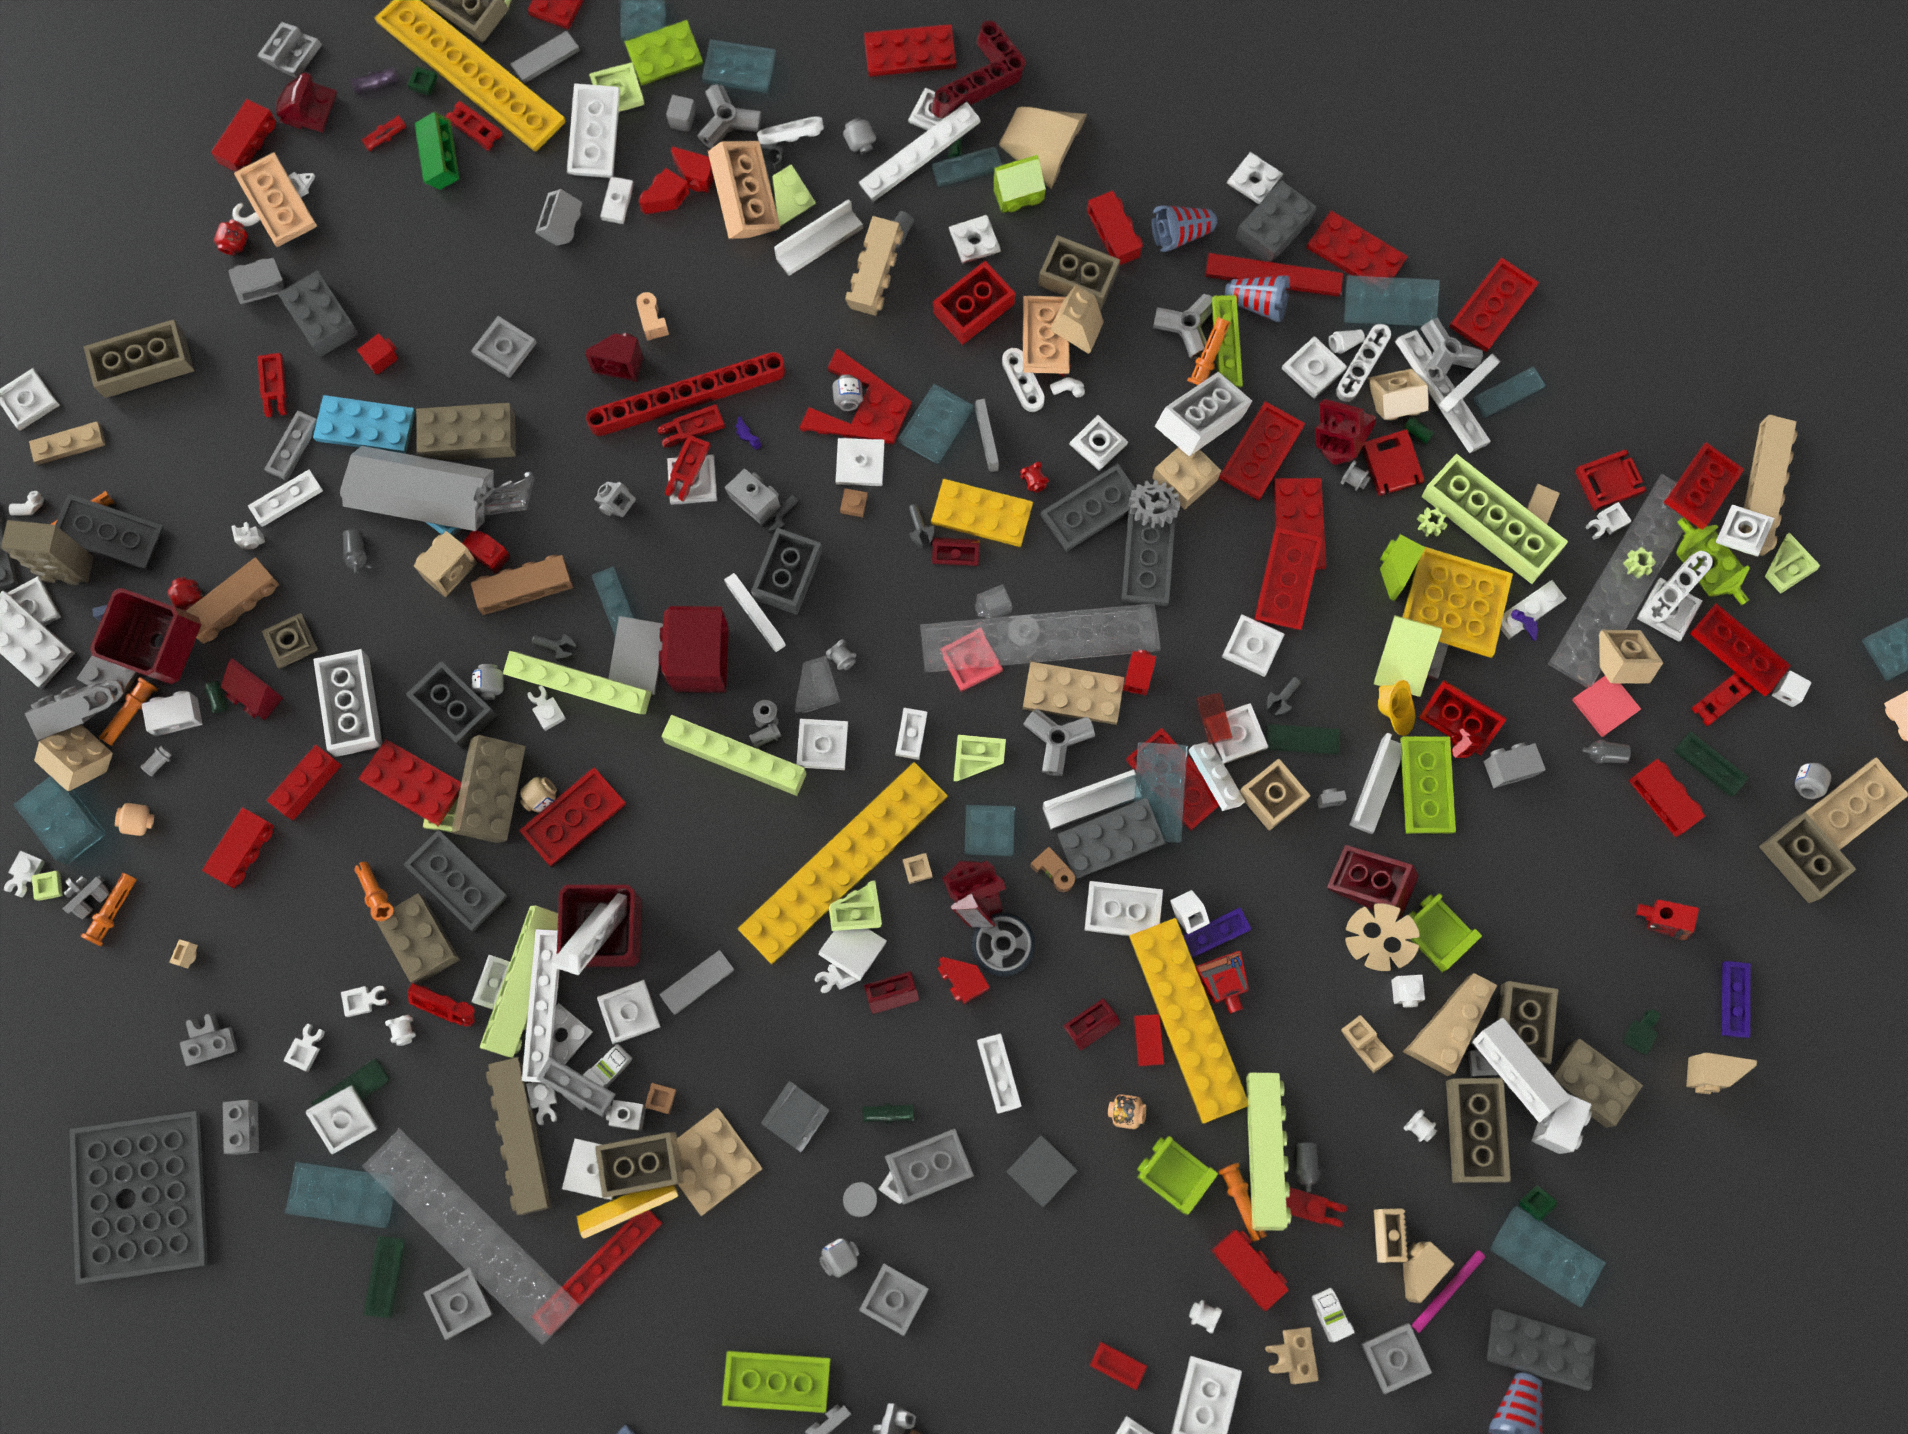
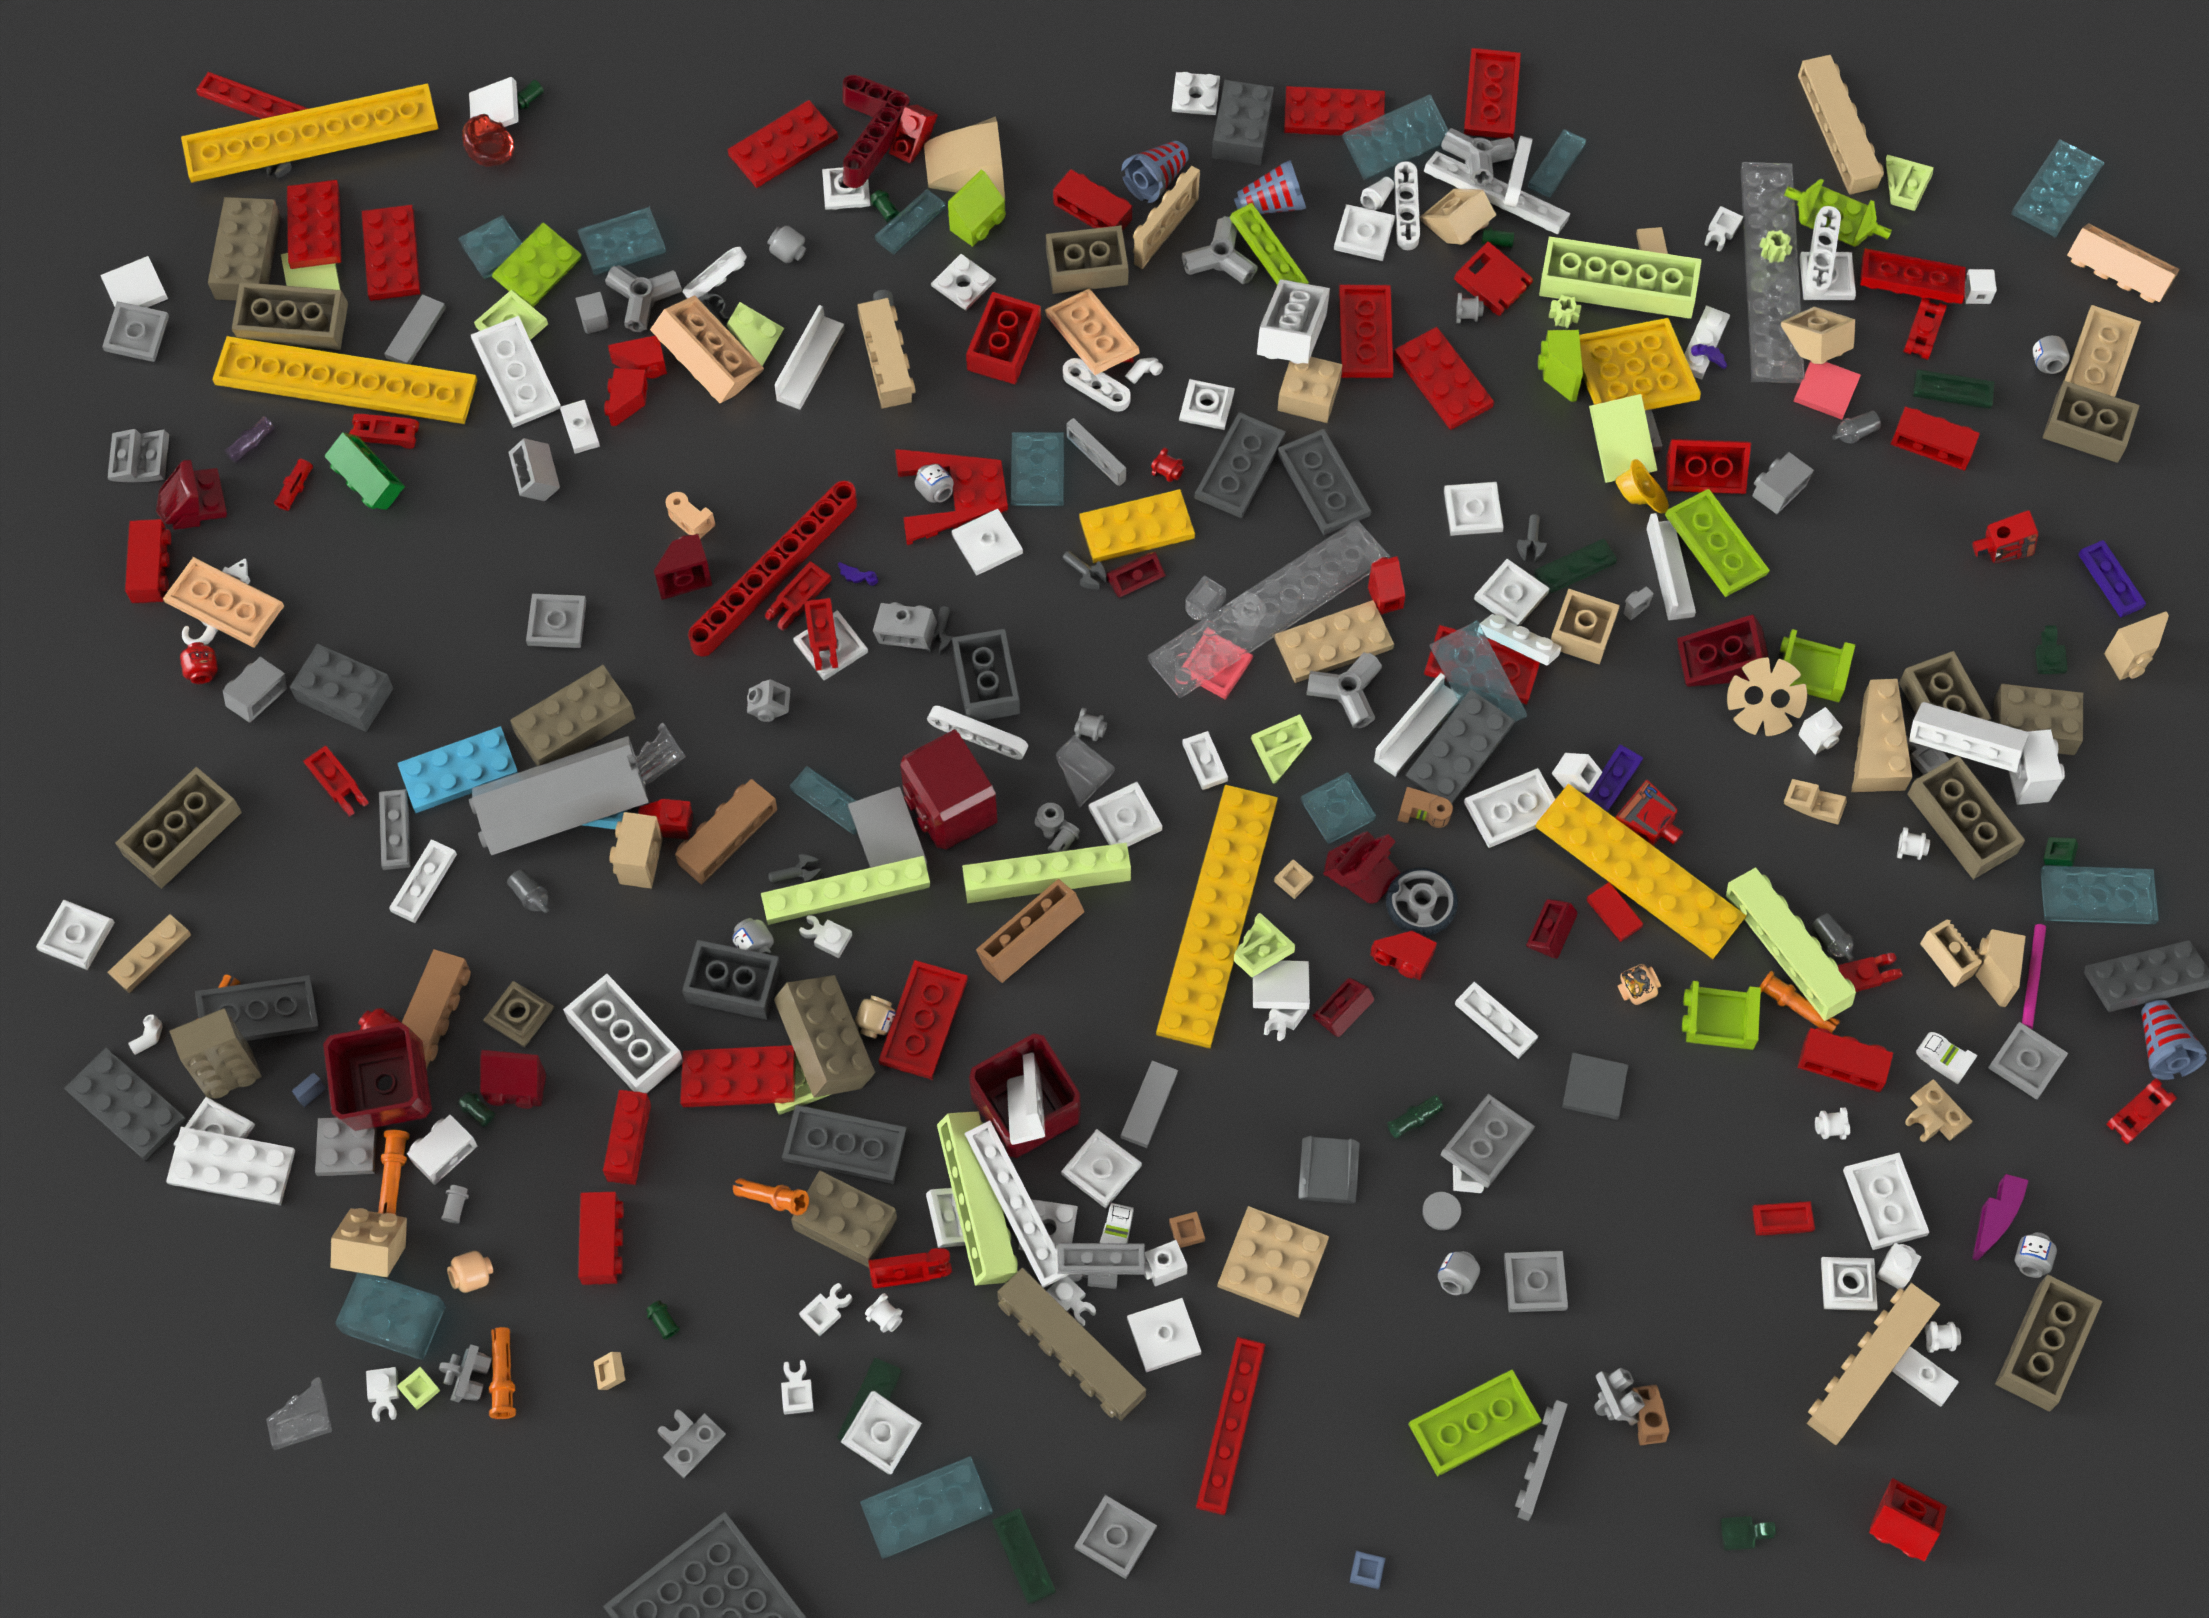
camera: 30 degrees left, 10 degrees down
light grey brick [24,679,125,740] -> none
light grey brick [223,1100,259,1155] -> none
white plate [231,522,265,549] -> none
red brick [357,333,398,375] -> none
clear plate [362,1128,580,1345] -> none
dark green plate [407,66,438,96] -> none
yellow tile [577,1185,678,1239] -> none
dark tan brick [595,1132,684,1198] -> none
medium nougat plate [840,489,868,517] -> none
white plate [859,102,981,202] -> none
slope [950,894,996,928] -> none
tan slope [1050,284,1104,354] -> none
light grey gear [1128,480,1180,528] -> none
orange pin [1187,317,1231,385] -> none
clear red tile [1196,692,1233,745] -> none
red tile [1205,253,1343,297] -> none
red plate [1254,527,1322,630] -> none
dark red piece [1315,399,1376,465] -> none
red tile [1450,729,1485,758] -> none
red container [1575,449,1647,512] -> none
red plate [1663,442,1744,530] -> none
white piece [1716,505,1774,557] -> none
none -> dark green pin [646,1300,680,1340]
none -> red slope [889,104,938,163]
none -> medium nougat brick [976,879,1084,983]
none -> tan plate [1133,166,1200,269]

